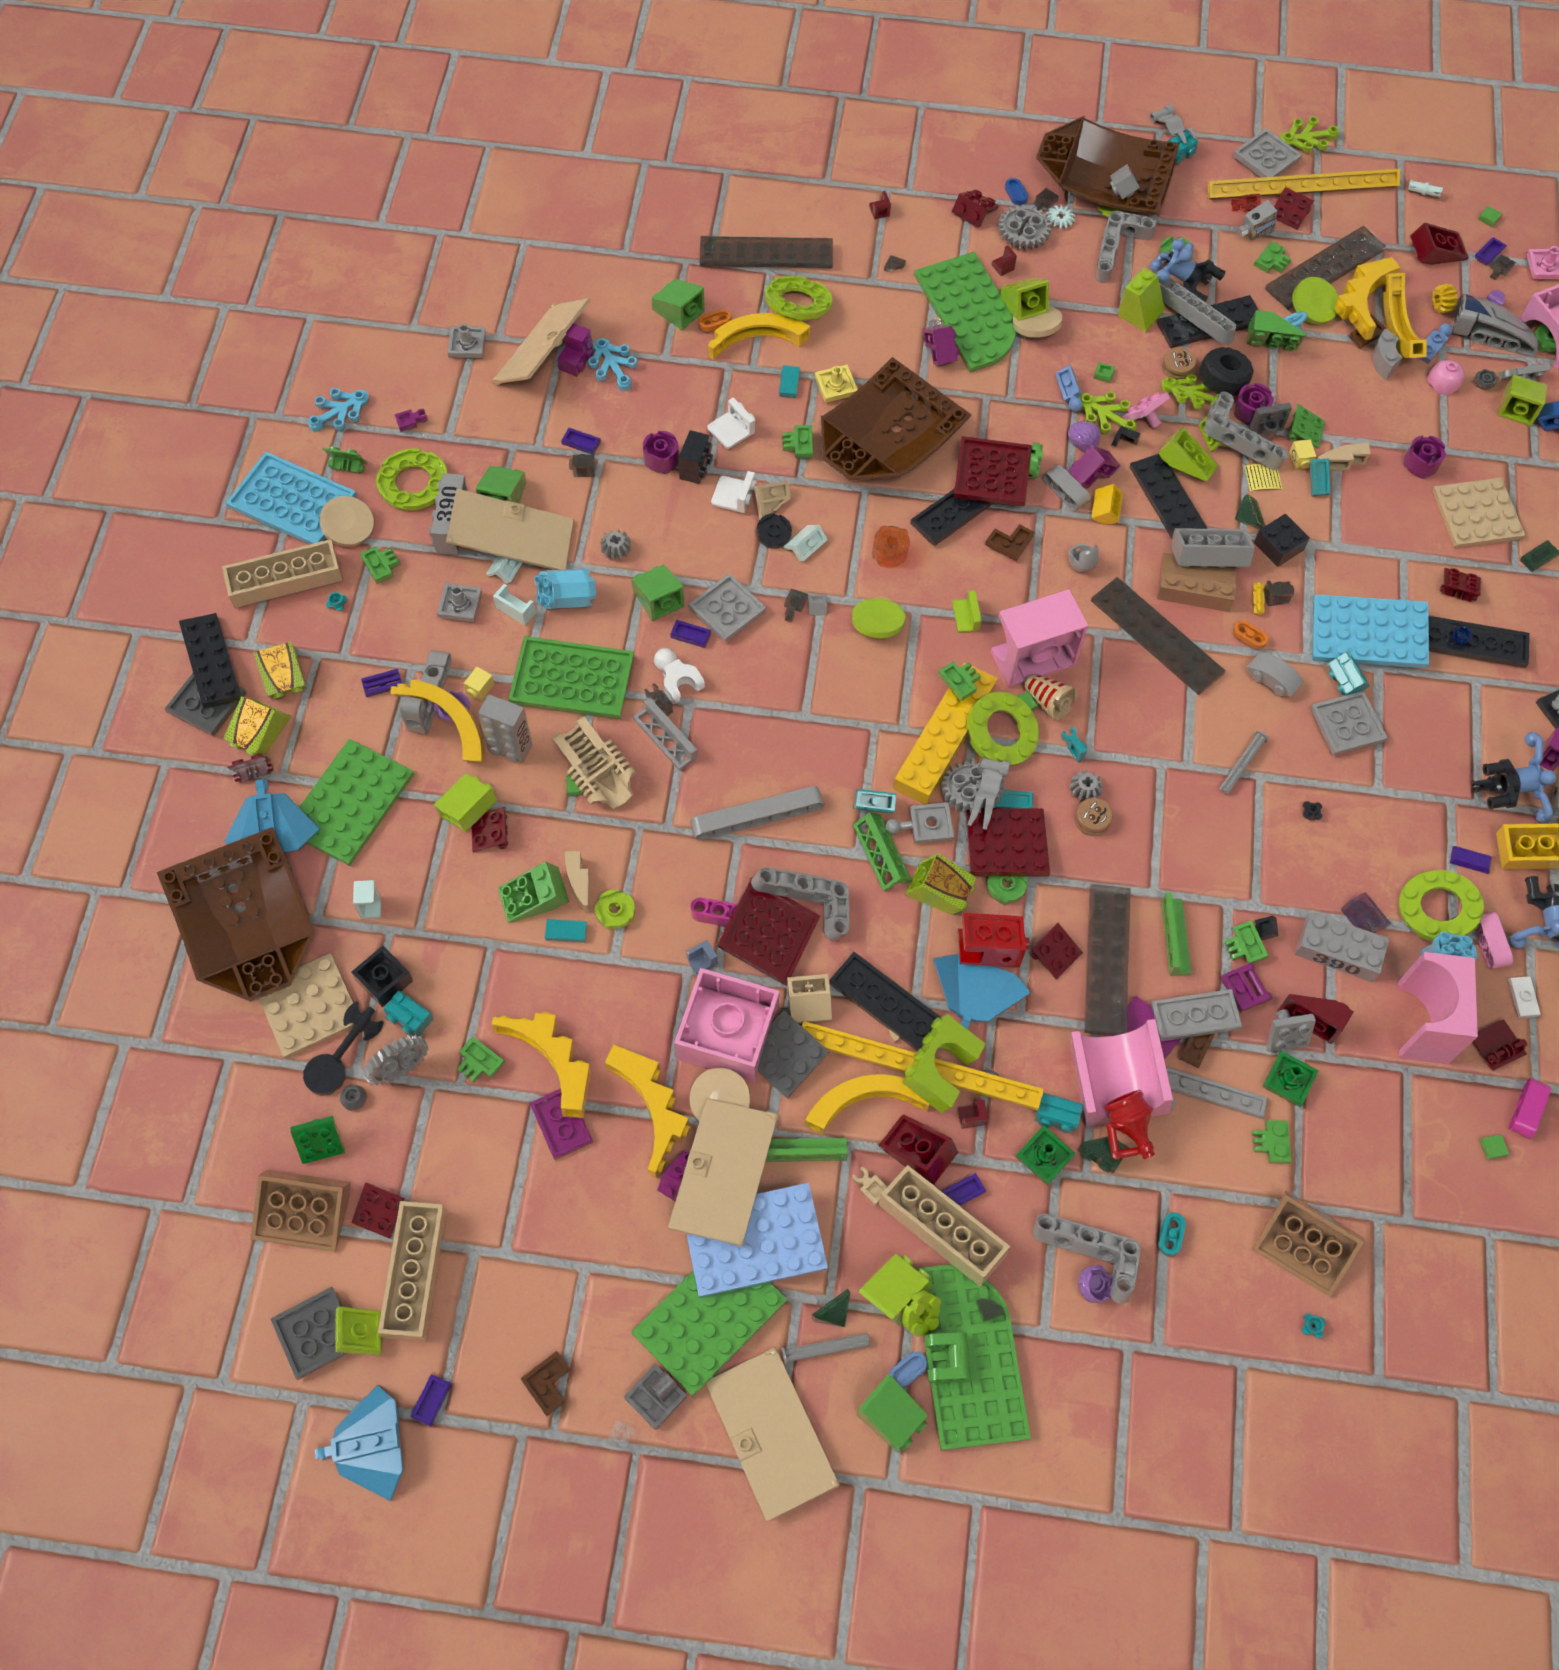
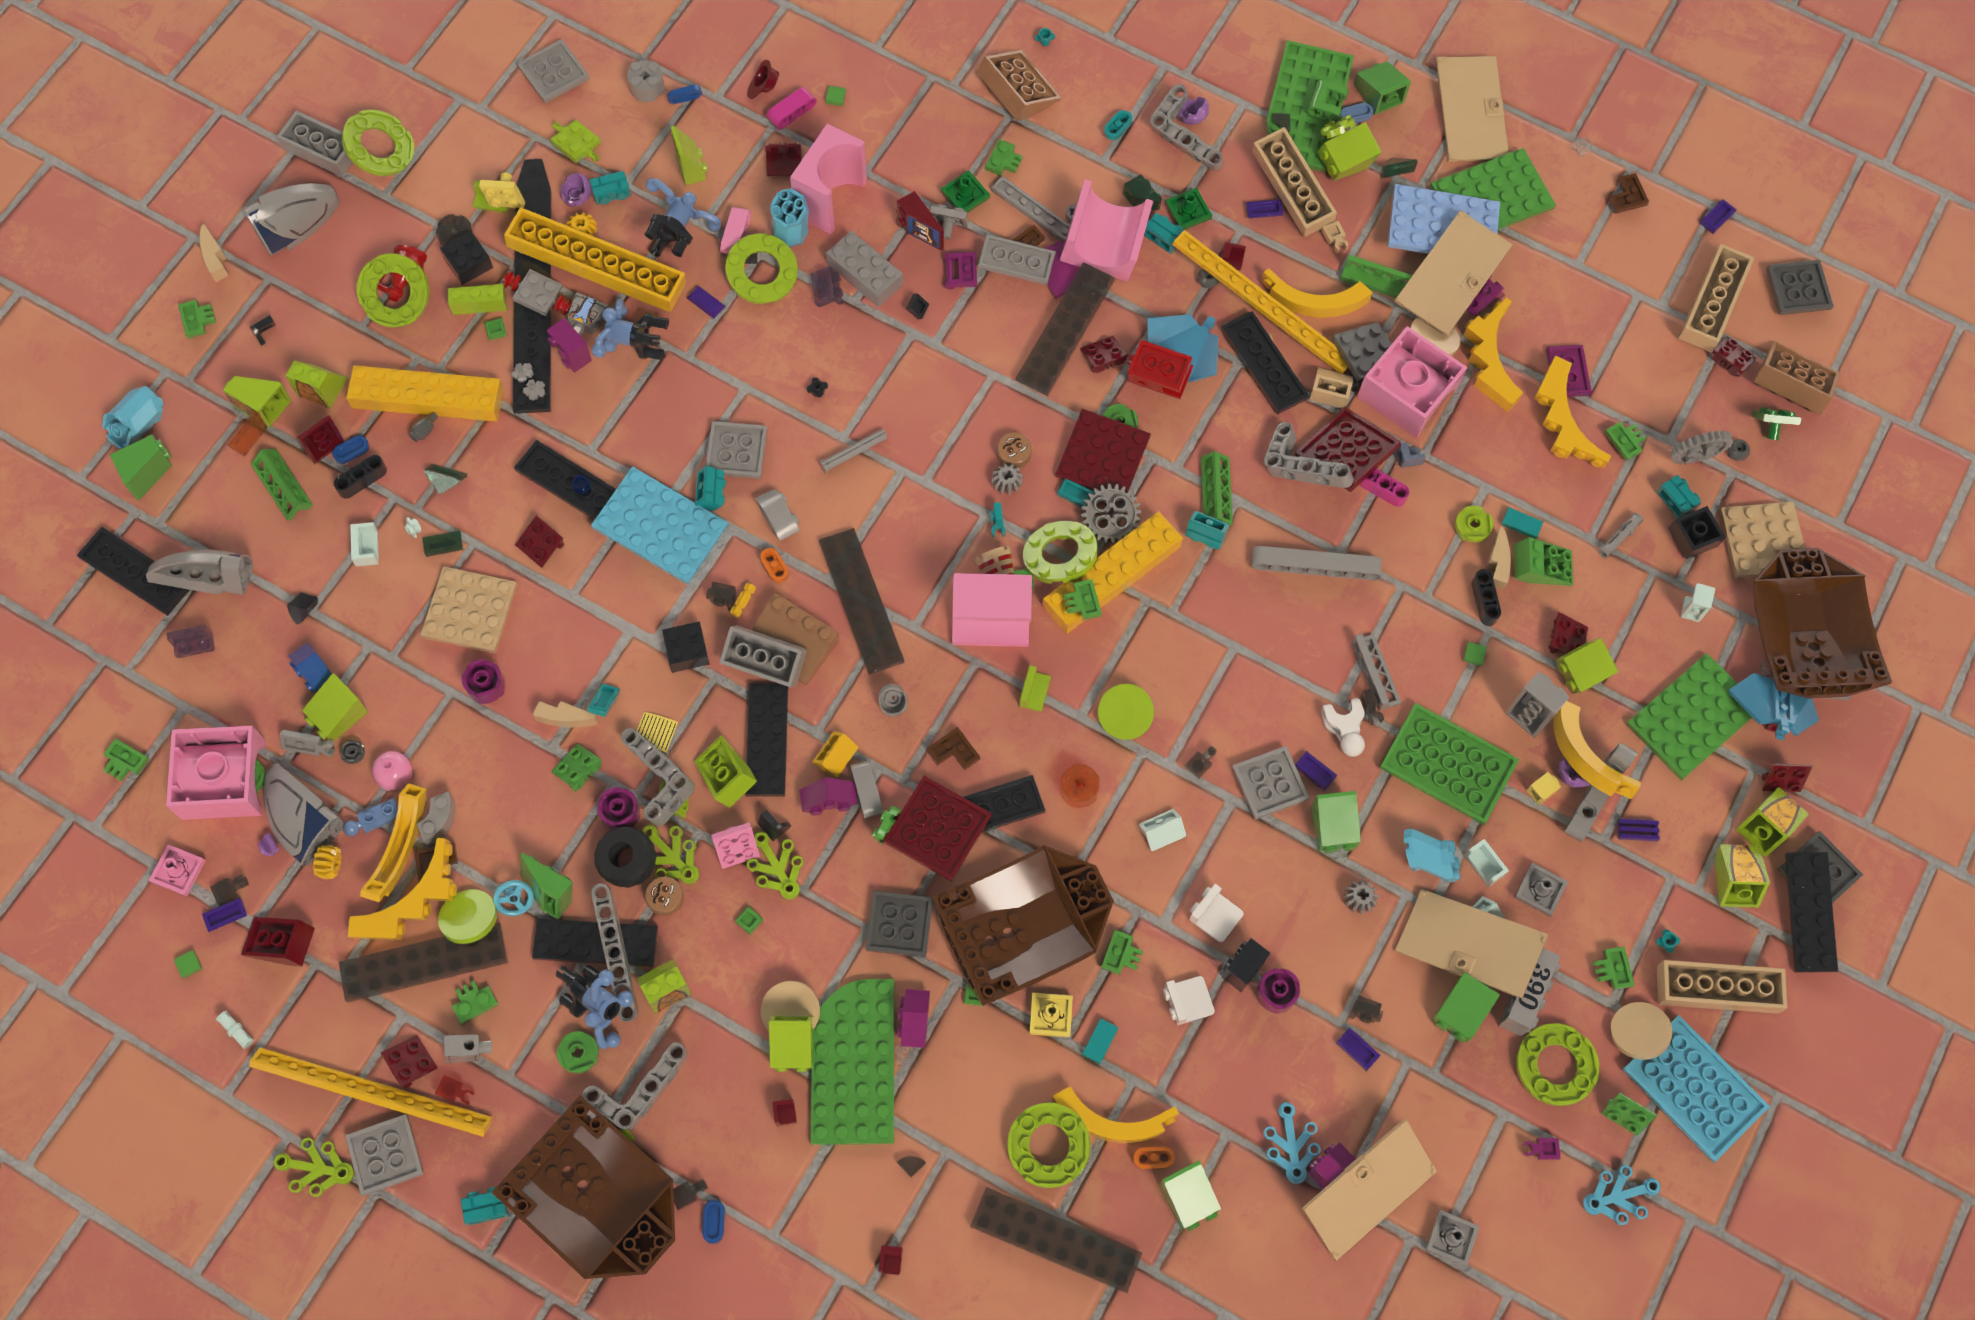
camera: 160 degrees left, 5 degrees up
black tile [303,1054,346,1096] -> none
dark azure panel [315,1385,404,1501] -> none
black piece [332,1002,384,1061] -> none
lime plate [335,1306,381,1356] -> none
tan connector [552,716,636,809] -> none
flat silver plate [624,1364,687,1430] -> none
tan wing [754,480,791,520] -> none
black tile [756,513,792,549] -> none
light grey axle [781,1333,870,1365] -> none
light grey slope [808,594,827,615] -> none
dark red slope [878,1114,958,1184] -> none
light grey plate [885,802,954,844] -> none
lime arch [902,1014,985,1113] -> none
slope [905,853,976,915] -> none
dark red bracket [952,189,999,227] -> none
light grey flag [967,758,1011,830] -> none
light grey gear [998,204,1052,250] -> none
light aqua gear [1047,205,1075,228] -> none
medium blue plate [1055,365,1083,411] -> none
medium lavender hair [1068,421,1101,451] -> none
red piece [1104,1089,1155,1160] -> none
light grey brick [1110,164,1140,199] -> none
light grey flag [1150,104,1199,144] -> none
bright green fence [1161,893,1191,976] -> none
bright green hinge [1224,920,1268,964] -> none
clear green slope [1235,494,1266,529] -> none
flat silver plate [1249,403,1292,441] -> none
light yellow brick [1289,439,1316,469] -> none
white plate [1508,977,1541,1018] -> none
none -> dark grey plate [866,891,933,958]
none -> black beam [1471,569,1501,626]
none -> light grey pin [1598,513,1643,558]

